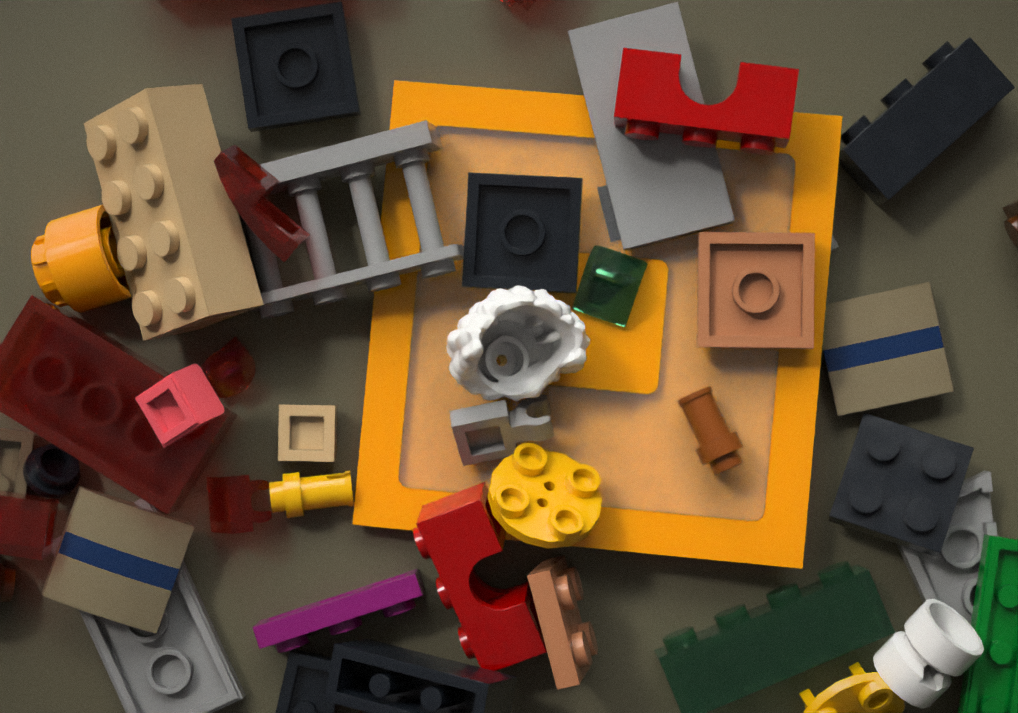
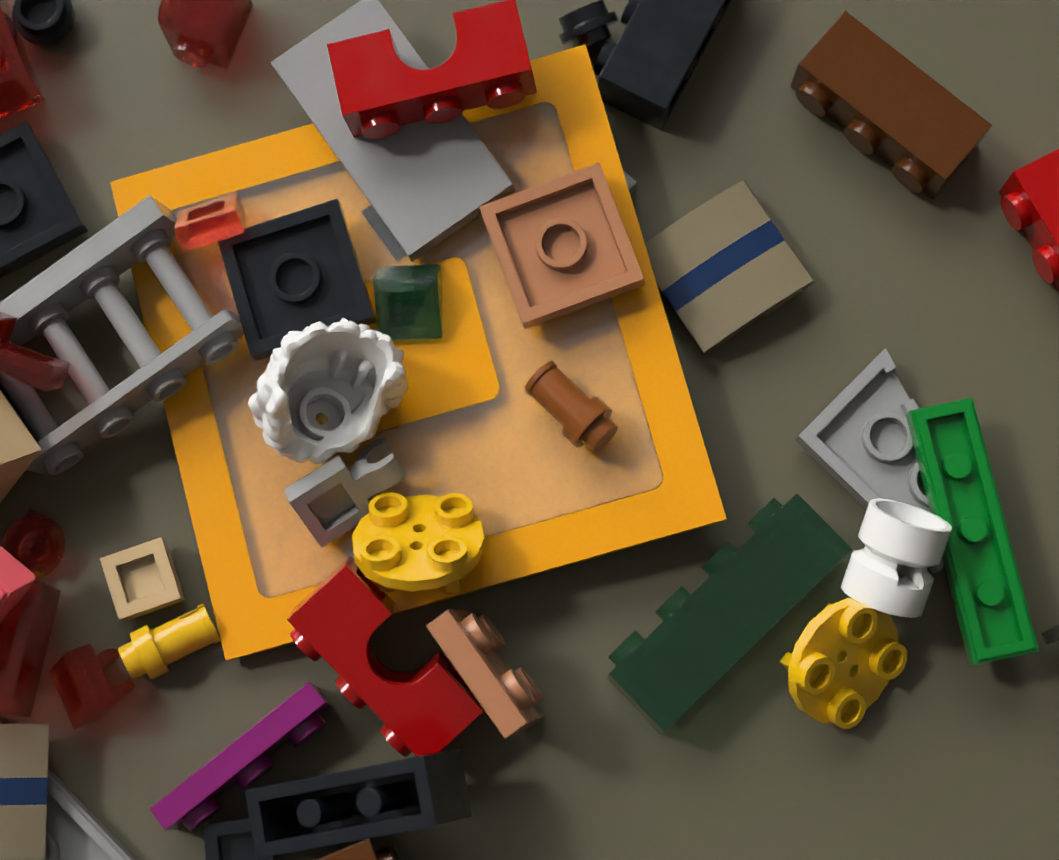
camera: 15 degrees left, 10 degrees down
black plate [829,413,974,558] -> none
none -> clear red tile [174,192,246,252]
none -> black plate [559,0,618,48]

